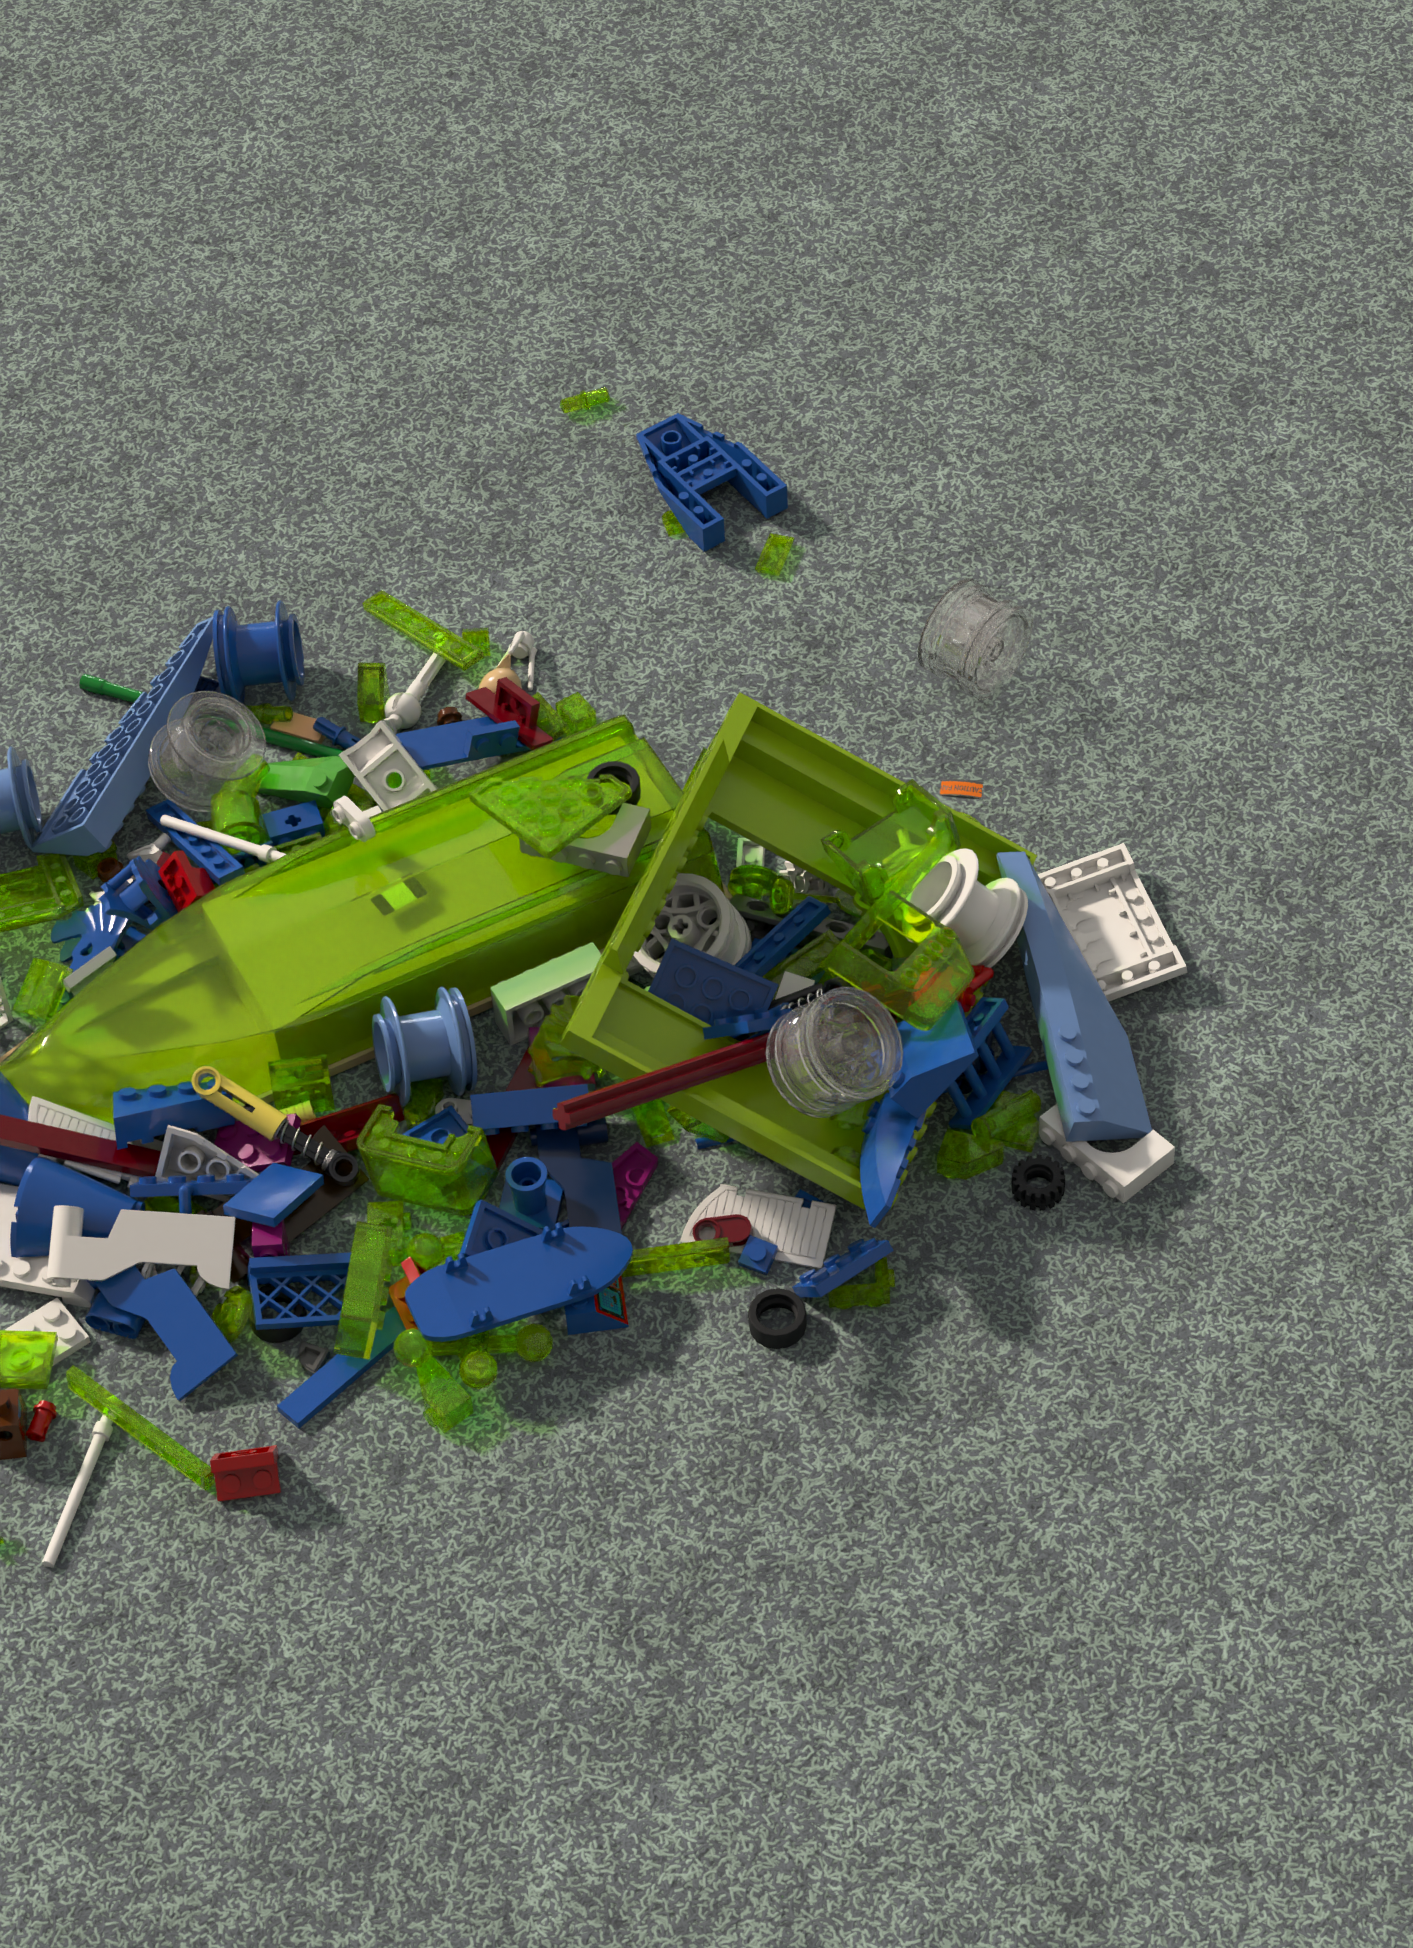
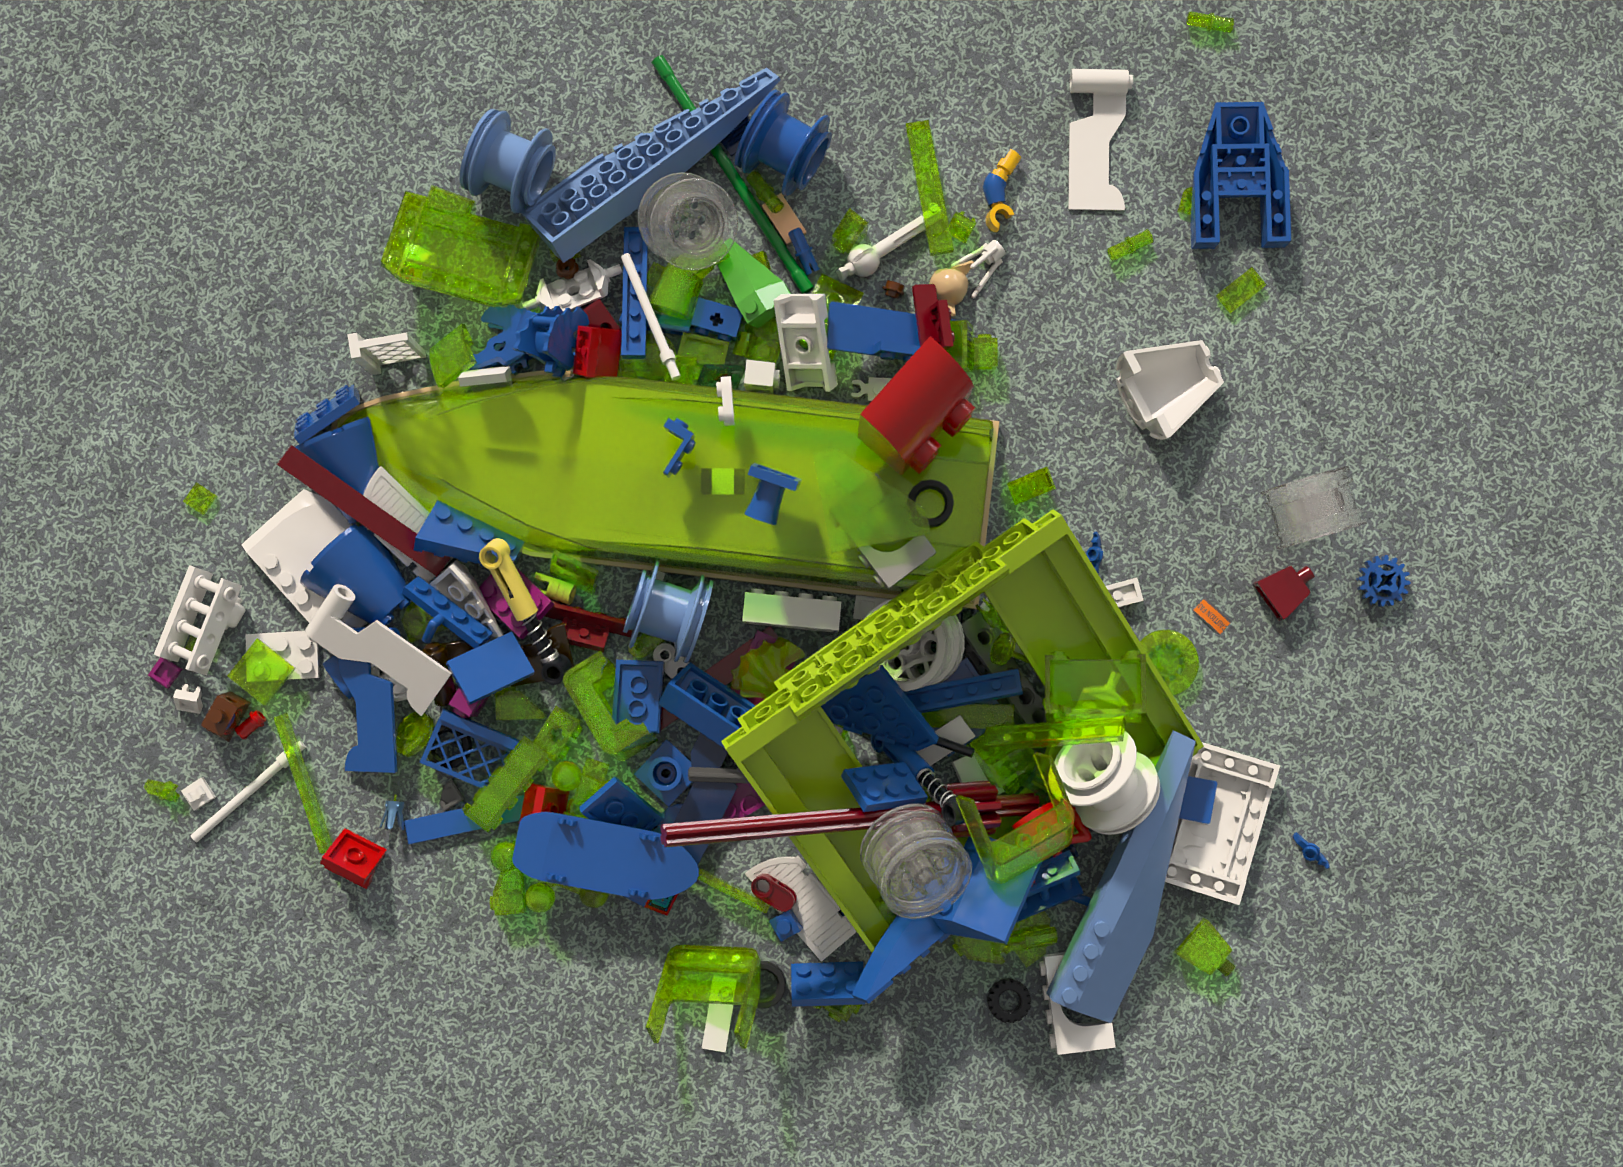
camera: 35 degrees right, 35 degrees up
none -> white tile [181,777,216,811]
none -> flat silver piece [379,794,404,830]
none -> clear neon green slope [495,686,547,721]
none -> clear neon green windscreen [646,945,761,1049]
none -> blue bracket [663,418,696,478]
none -> dark grey axle [688,767,750,784]
none -> tile [702,975,738,1052]
none -> blue plant [744,463,802,525]
none -> red brick [857,336,976,476]
none -> yellow piece [983,149,1021,232]
none -> white door [1068,69,1133,211]
none -> clear neon green axle [1107,229,1154,261]
none -> white cone [1116,340,1224,440]
none -> clear neon green torso [1174,918,1235,977]
none -> blue sticker [1179,776,1217,824]
none -> dark red torso [1252,566,1315,621]
none -> blue piece [1293,832,1330,869]
none -> blue gear [1356,555,1411,607]

